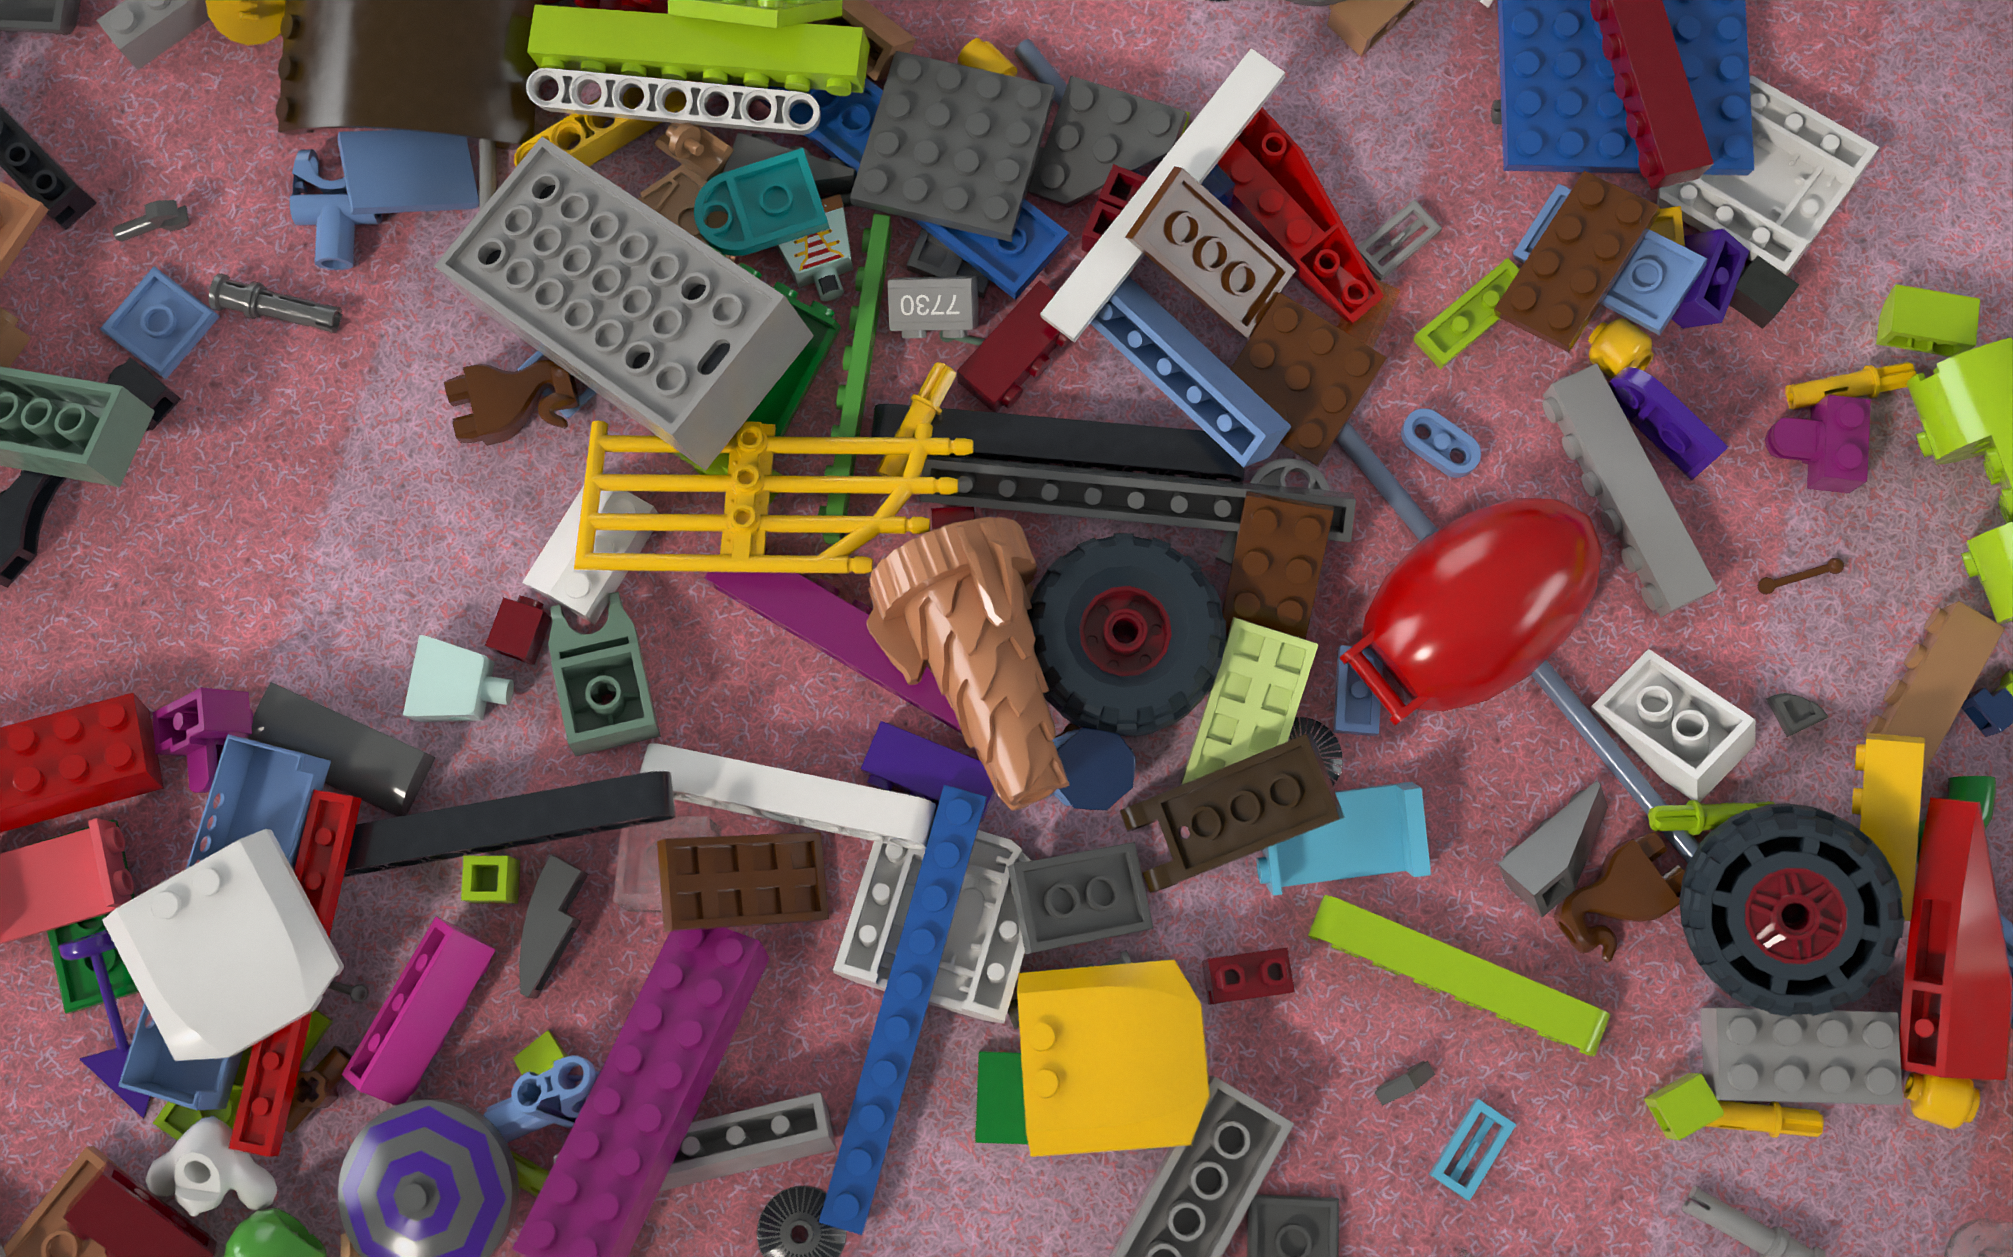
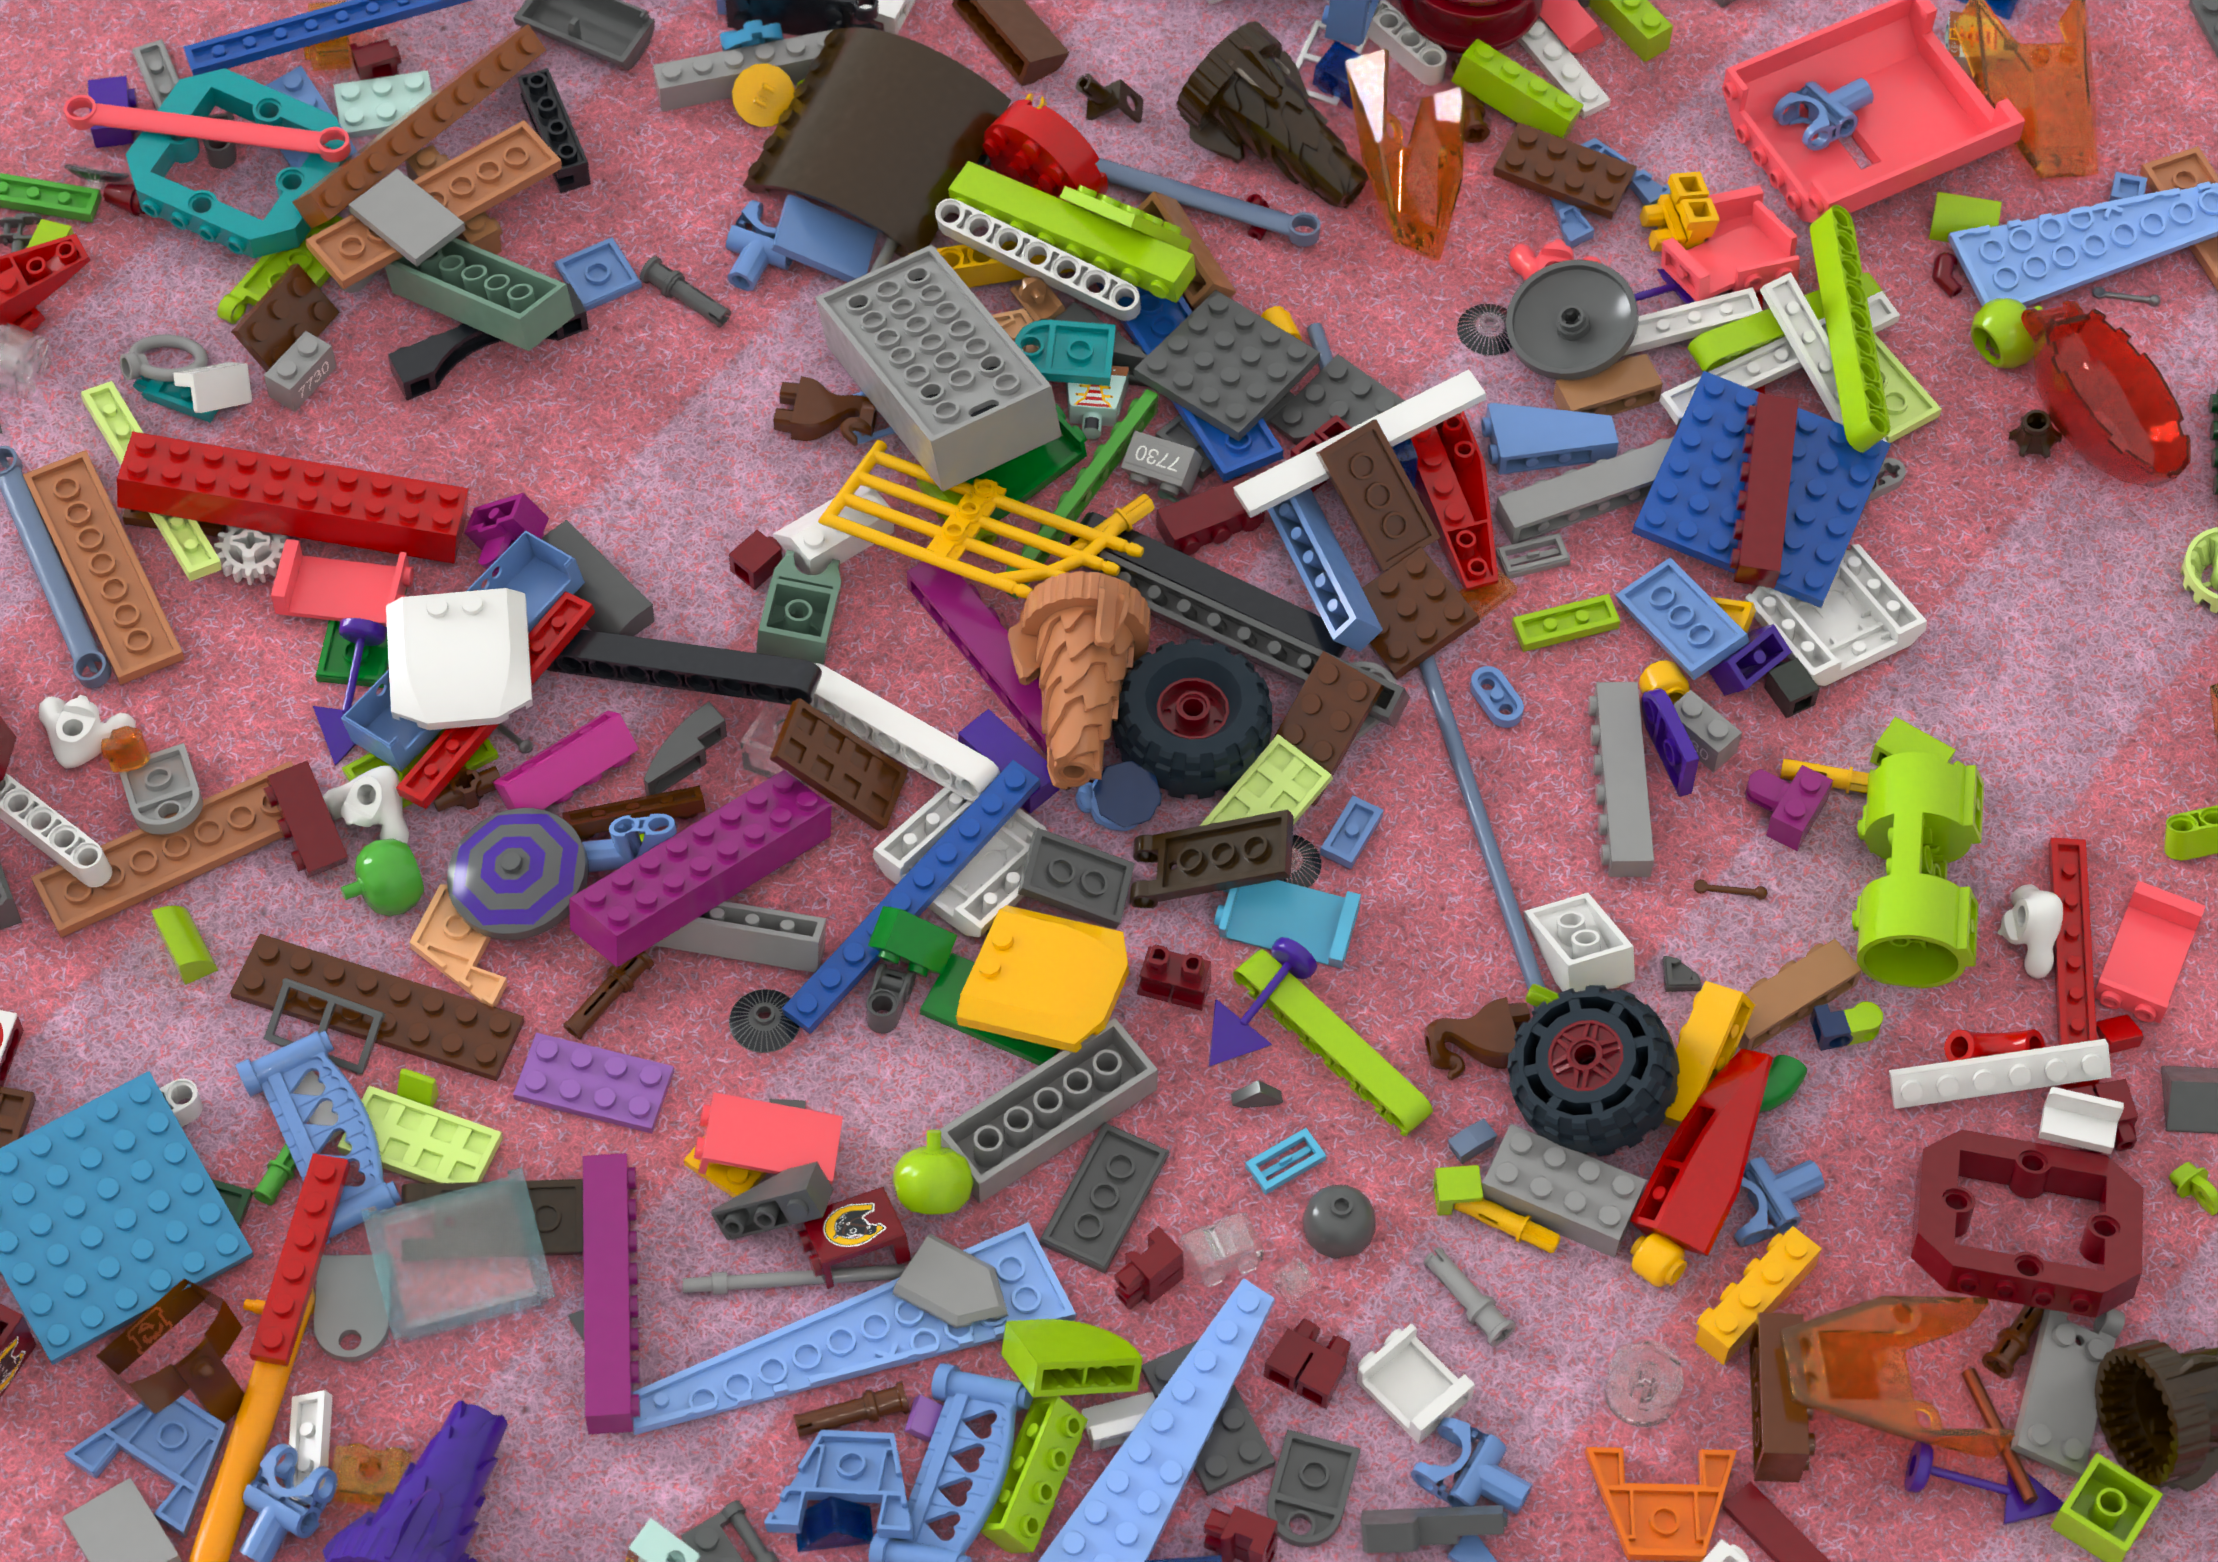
camera: 20 degrees right, 20 degrees down
dark grey bar [113,200,189,242] -> none
light aqua torso [403,635,514,722] -> none
lime brick [461,856,520,904] -> none
red windscreen [1339,498,1603,726] -> none
reddish brown plate [1494,171,1660,353] -> none
slope [1498,781,1608,917] -> none
none -> reddish brown plate [562,785,706,840]
none -> dark grey piece [866,963,916,1034]
none -> green brick [868,906,958,978]
none -> dark purple piece [1208,937,1318,1067]
none -> dark grey cylinder [1303,1185,1376,1258]
none -> sand blue piece [1448,1119,1497,1164]
none -> medium blue slope [1481,403,1619,475]
none -> light grey brick [1495,437,1674,544]
none -> light grey brick [1673,690,1742,773]

